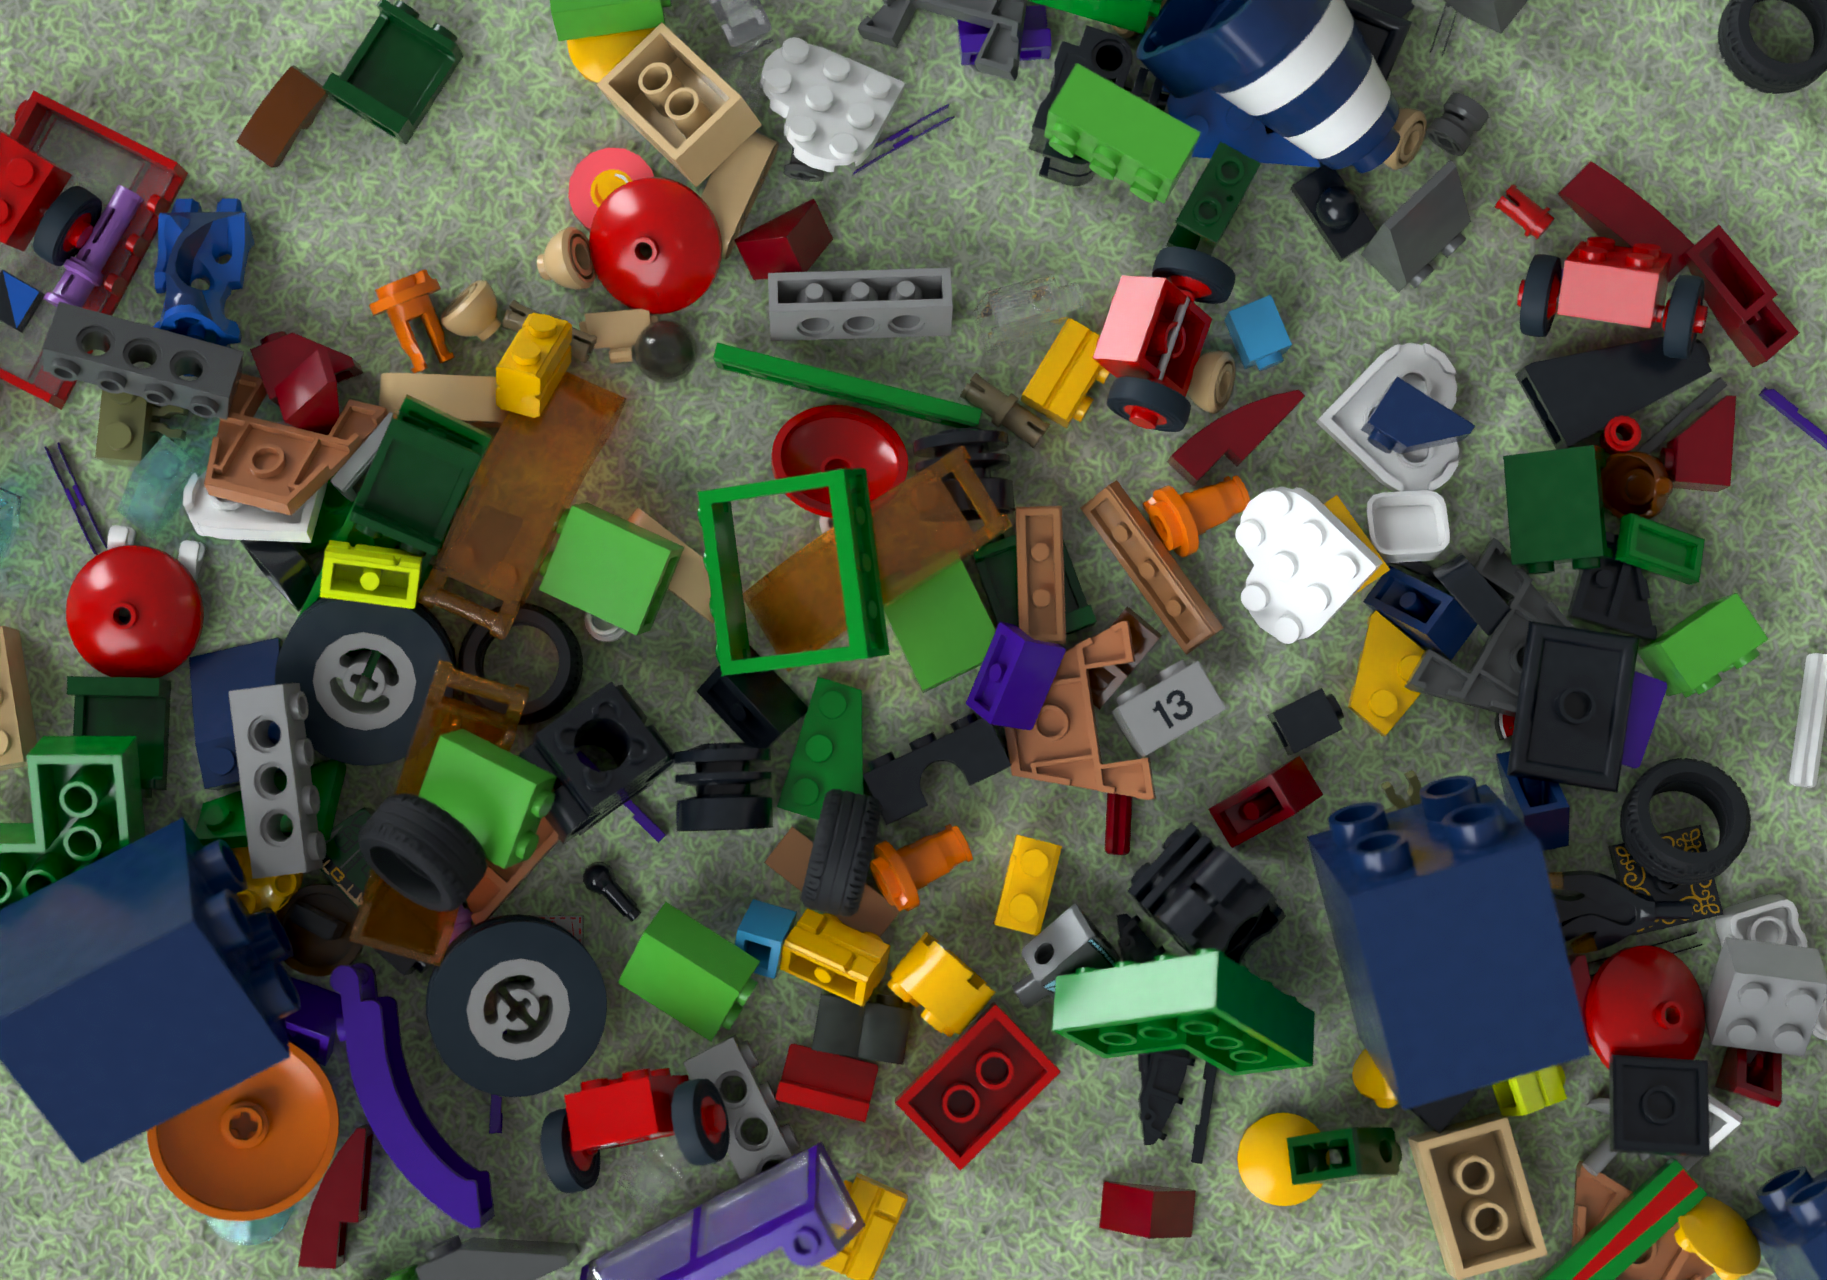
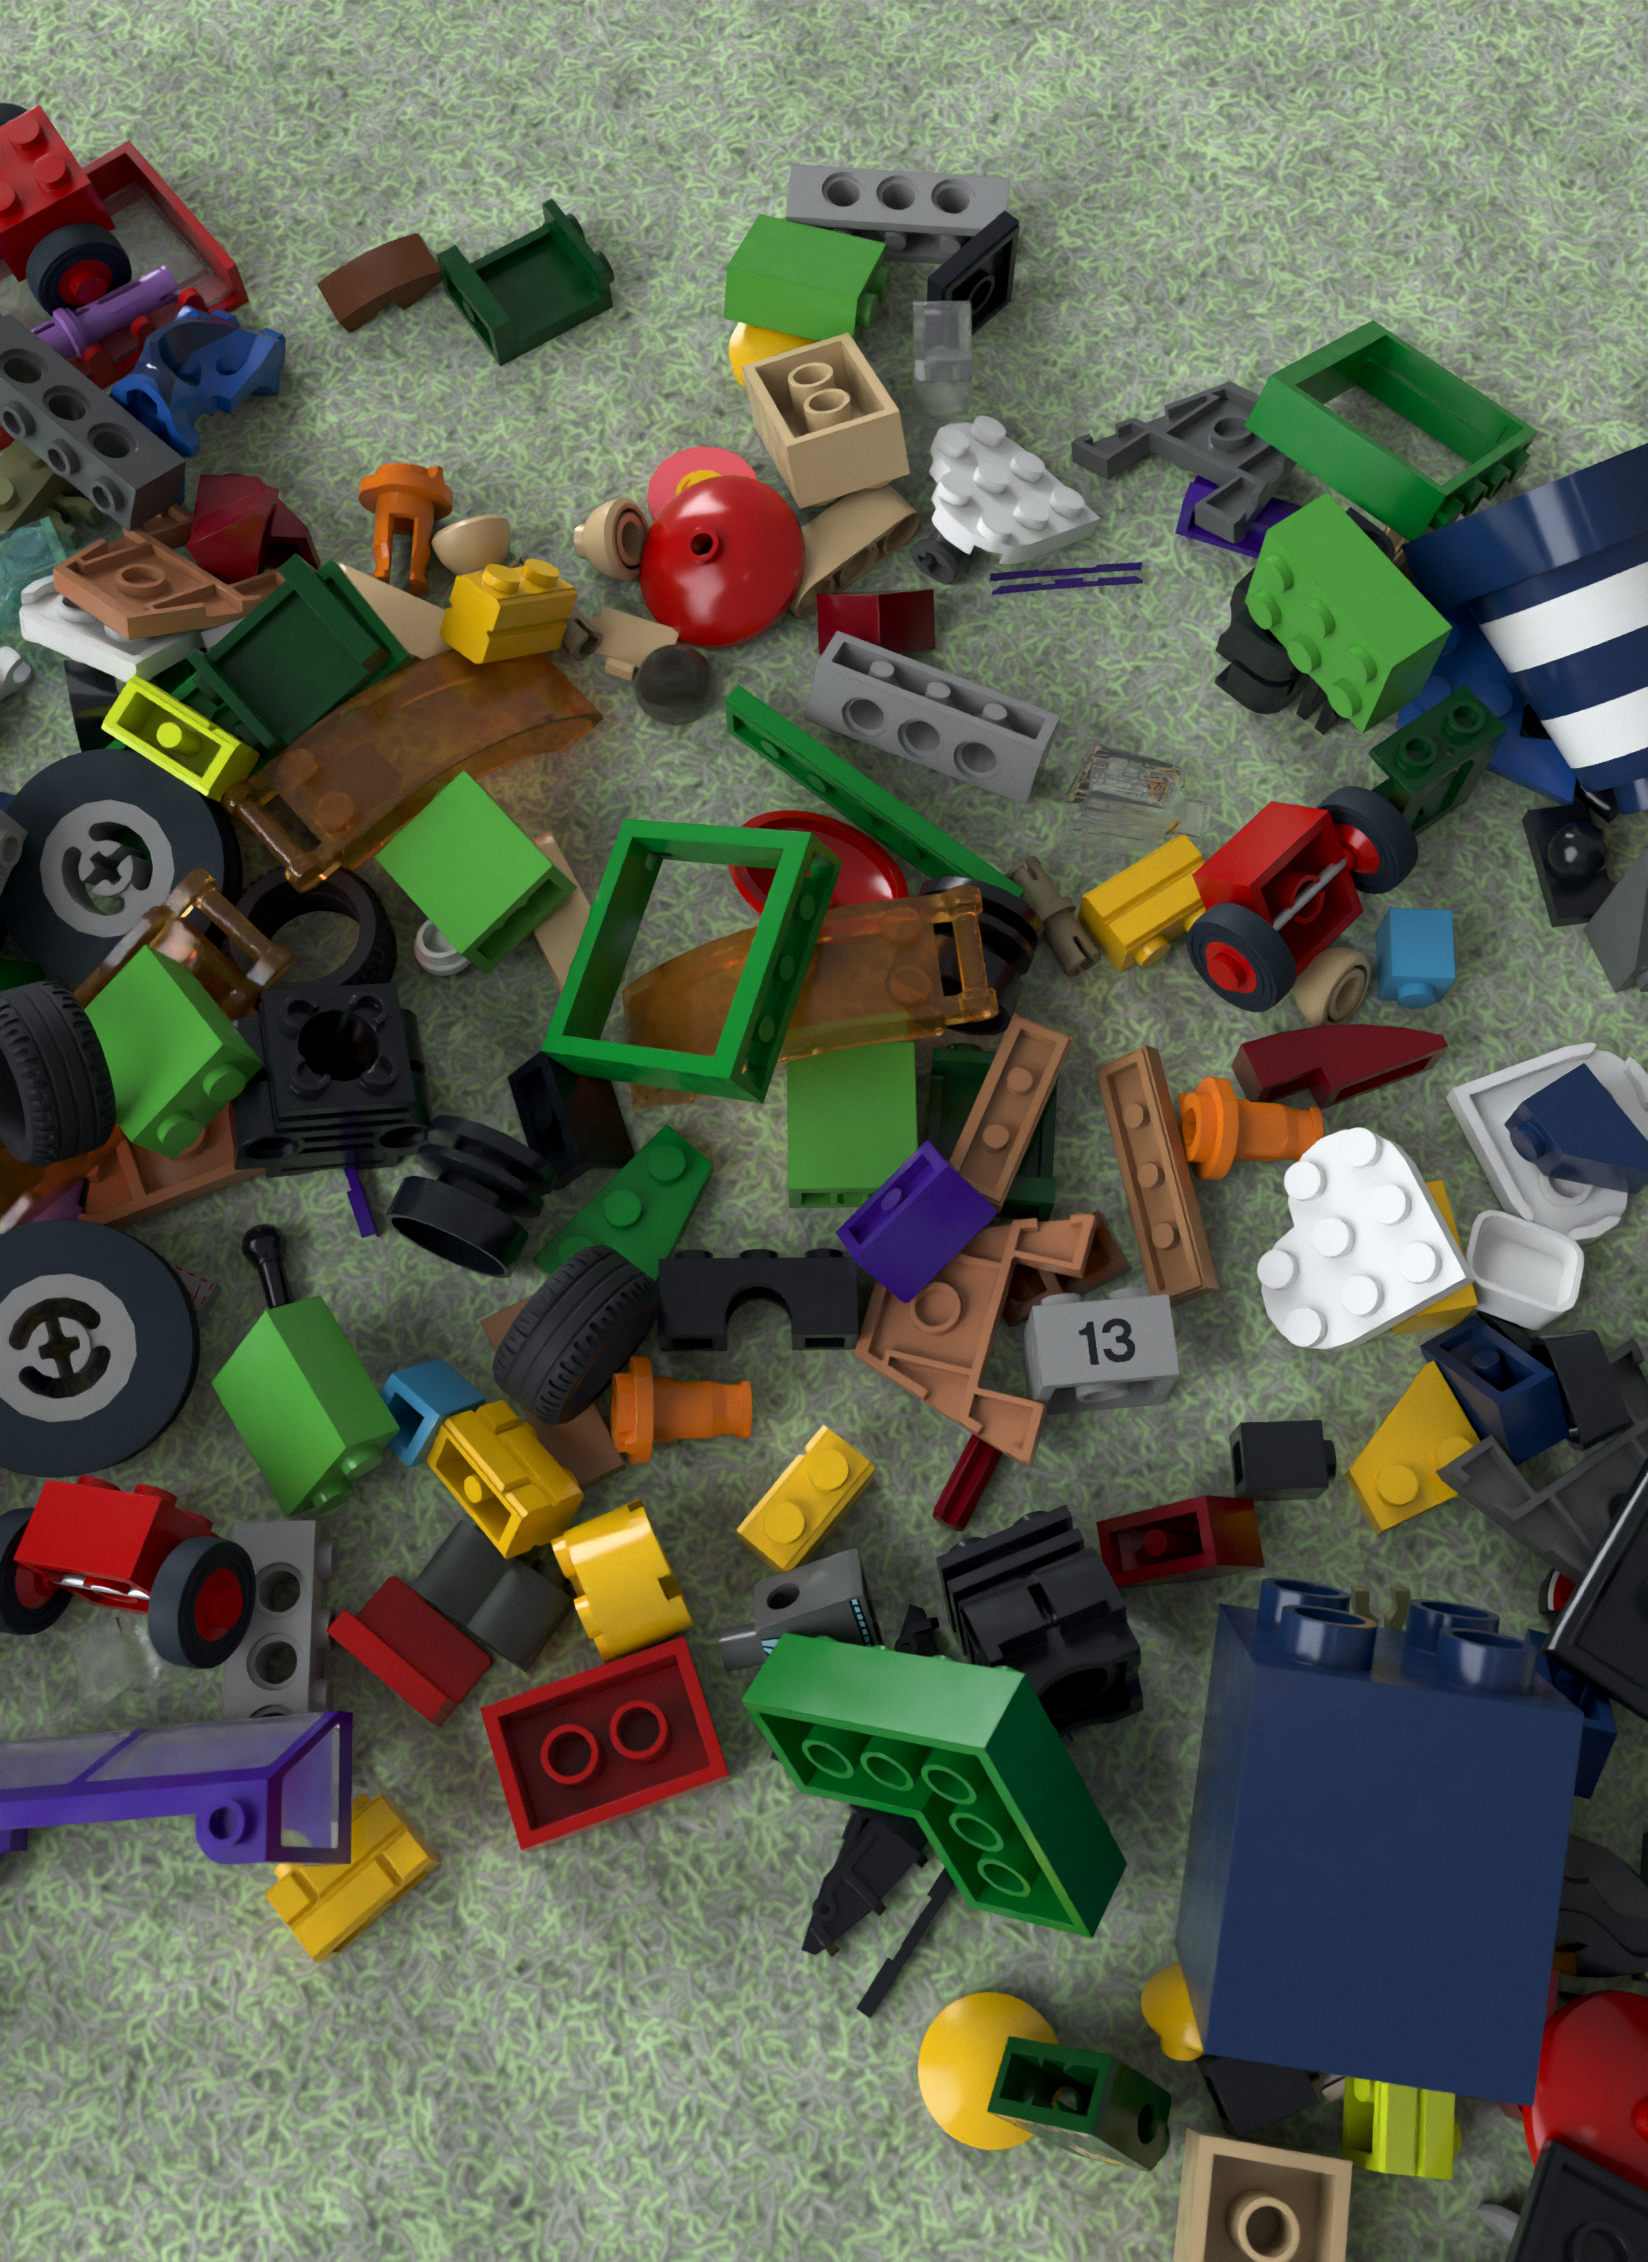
camera: 25 degrees right, 15 degrees down
dark red slope [1099,1181,1196,1239] -> none

